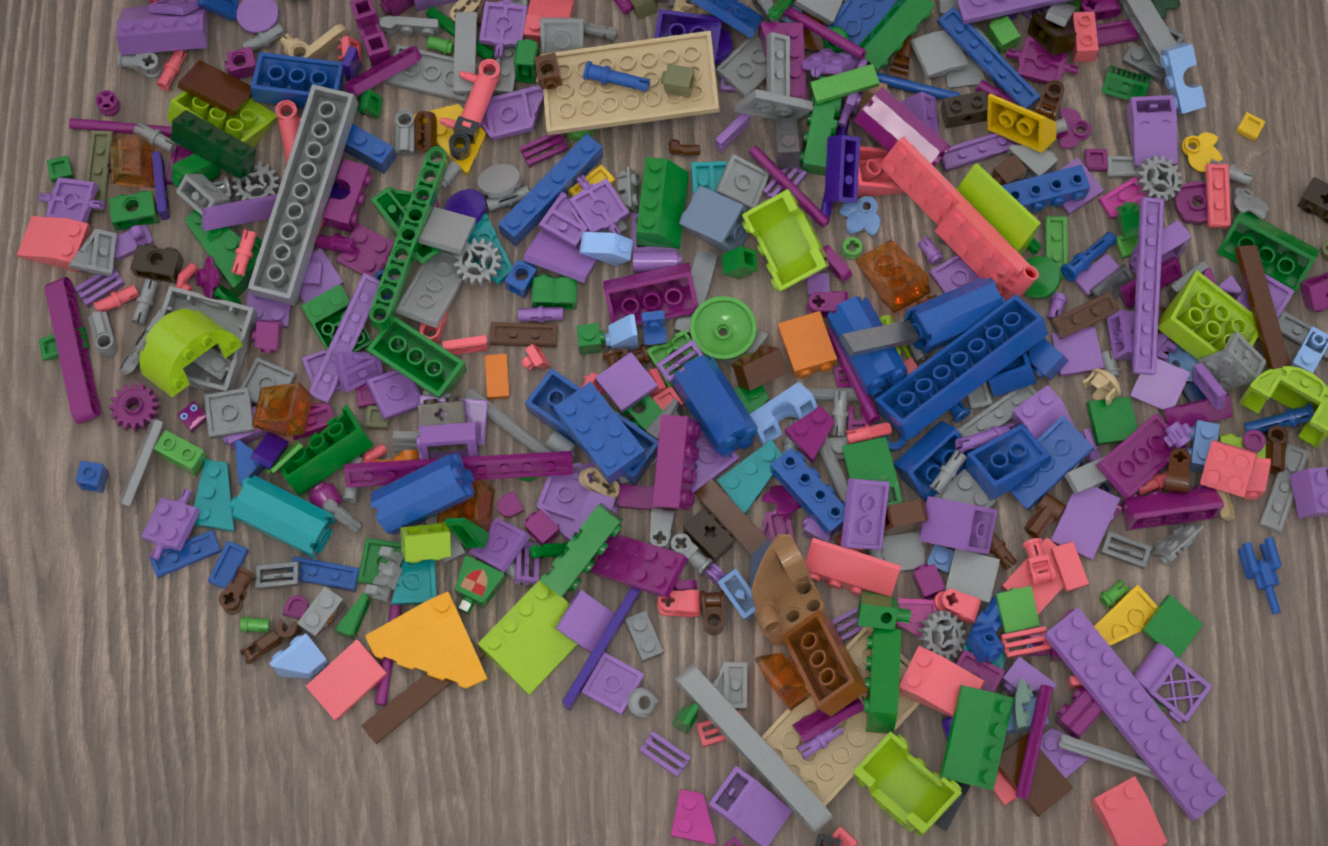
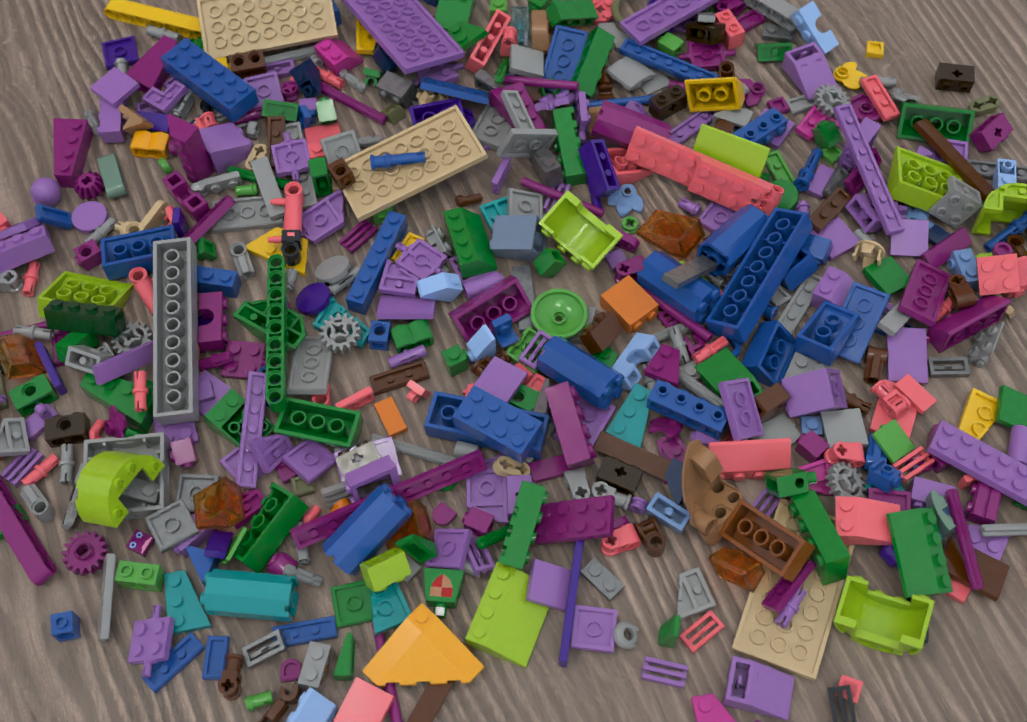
camera: 20 degrees left, 10 degrees down
reddish brown tile [177,60,252,116] -> none
light grey piece [364,546,403,602] -> none
reddish brown beam [414,111,437,152] -> none
light grey tile [419,207,476,255] -> none
olive brick [661,64,696,97] -> none
light grey beam [674,664,833,833] -> none
bright green tile [810,64,880,104] -> none
light grey pin [929,450,967,495] -> none
medium lavender pin [955,423,1016,453] -> none
bright green pin [1099,580,1129,608] -> none
medium lavender gear [1163,421,1193,449] -> none
flat silver tile [1167,261,1209,300] -> none
medium lavender tile [1192,362,1227,410] -> none

